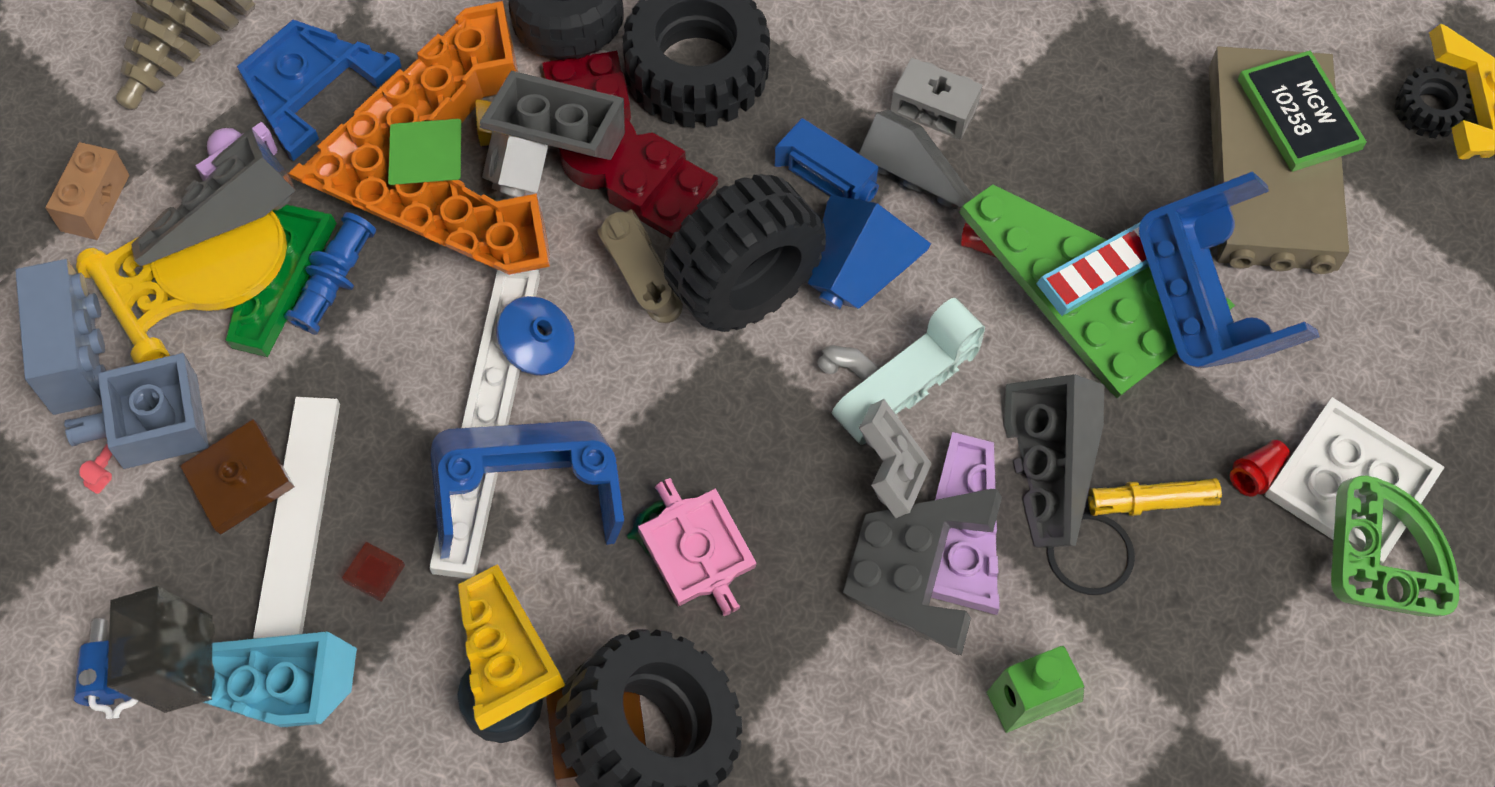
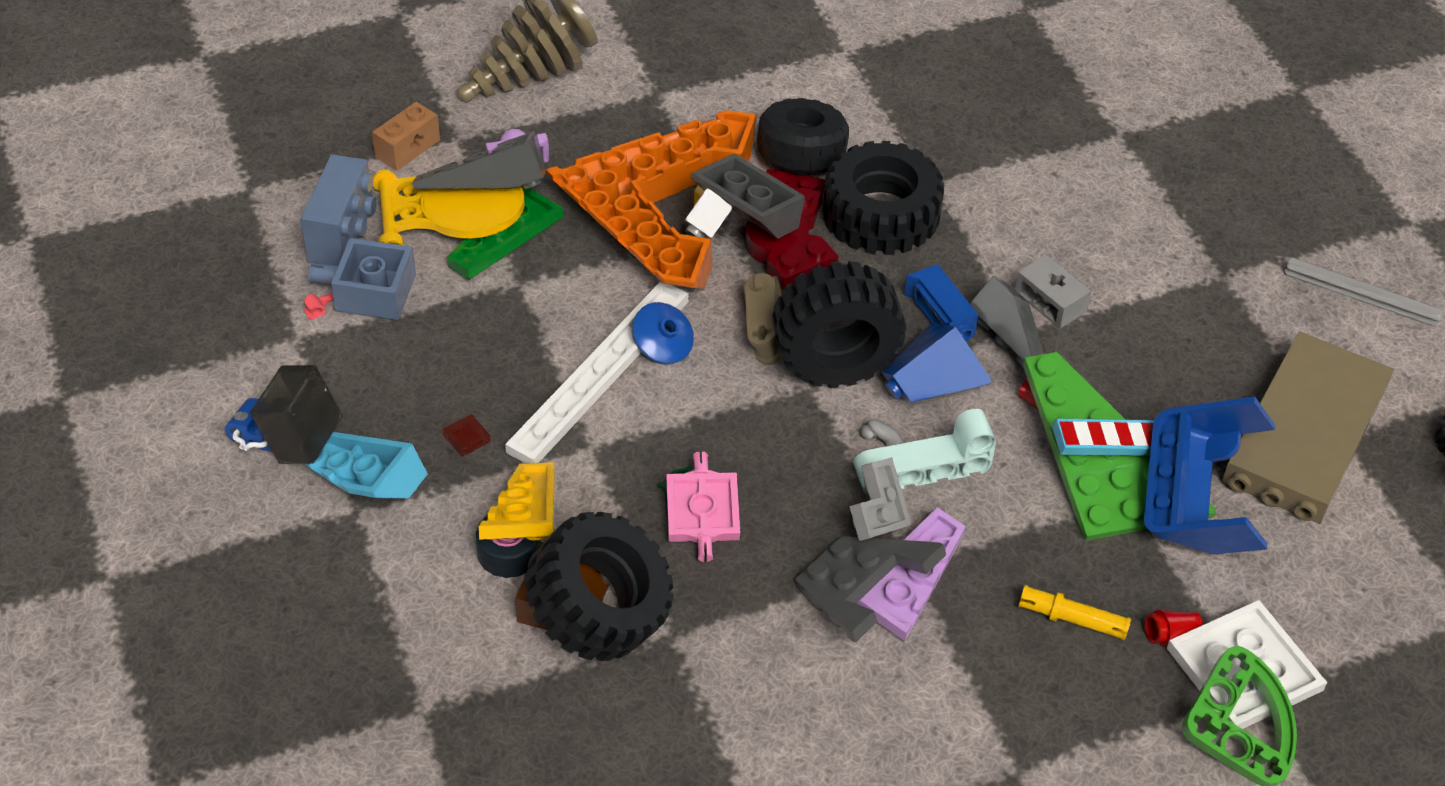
camera: 25 degrees right, 15 degrees down
reddish brown plate [180,419,295,535] -> none
blue wing [237,19,402,161] -> none
white tile [253,397,340,639] -> none
blue piece [284,212,376,335] -> none
bright green sticker [388,119,461,185] -> none
blue windscreen [431,421,624,559] -> none
bright green torso [986,646,1085,733] -> none
dark grey wedge [1004,374,1104,548] -> none
black piece [1047,513,1135,595] -> none
black tile [1238,50,1367,172] -> none

